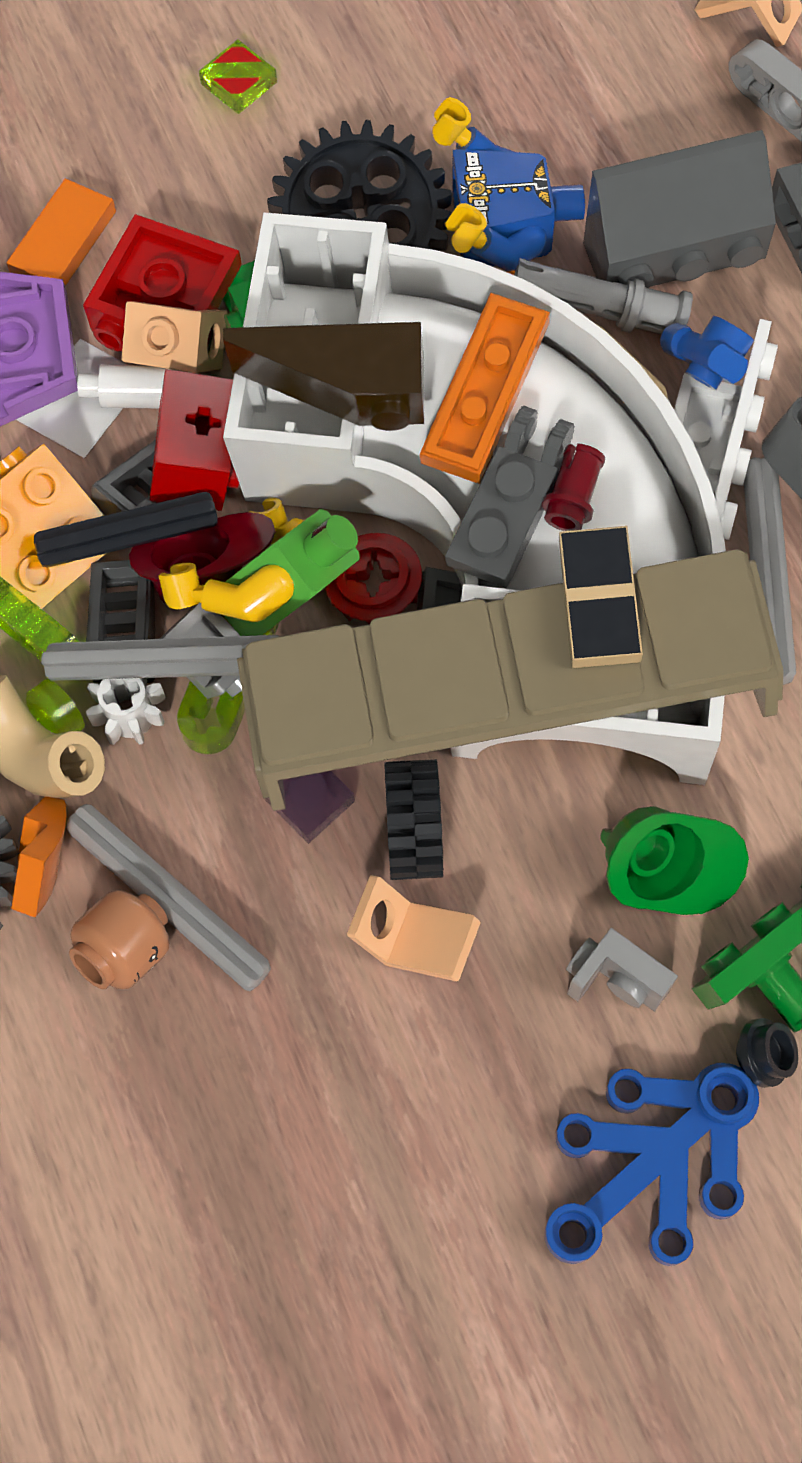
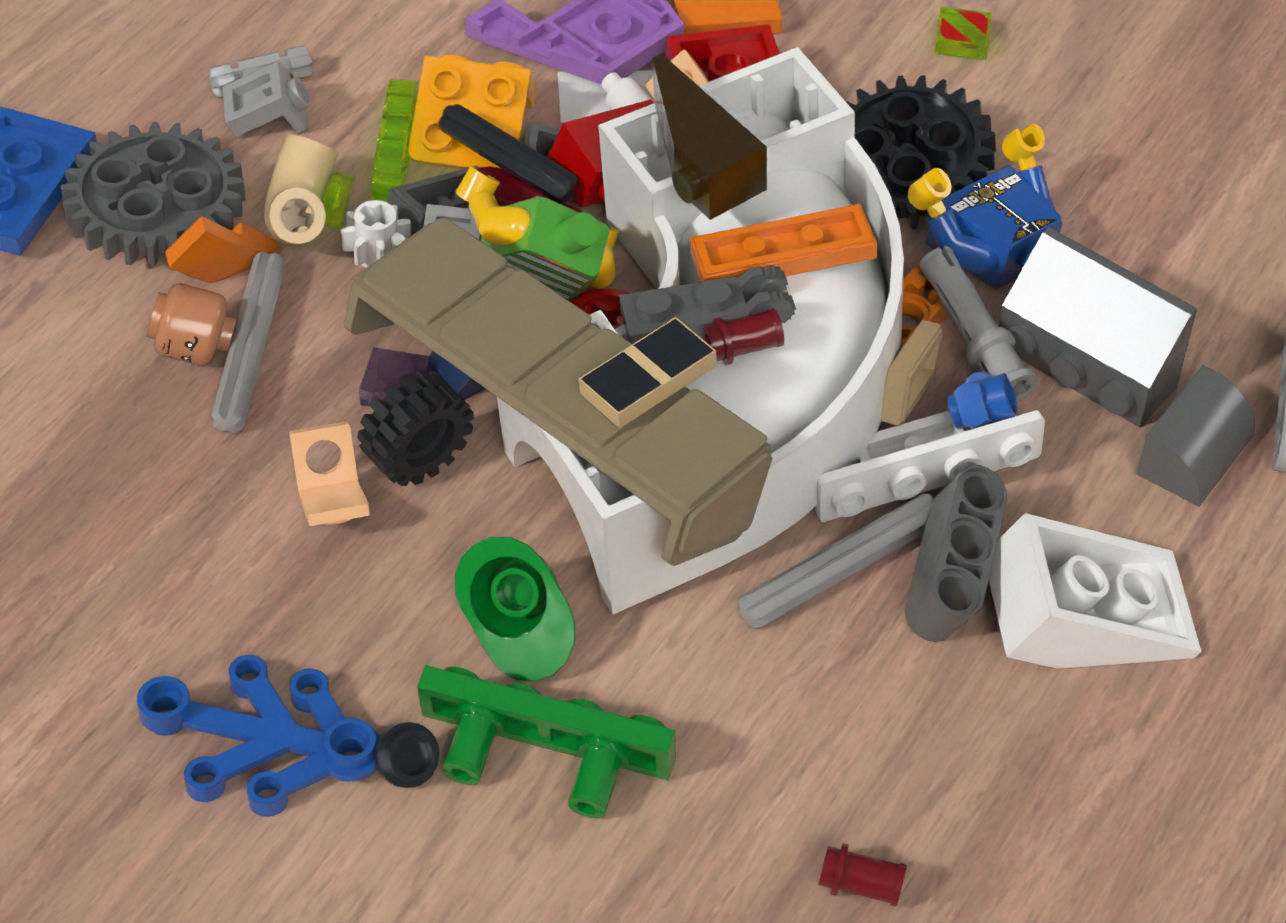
camera: 50 degrees right, 20 degrees down
light grey axle [41,635,281,681] -> none
light grey bracket [566,928,678,1012] -> none

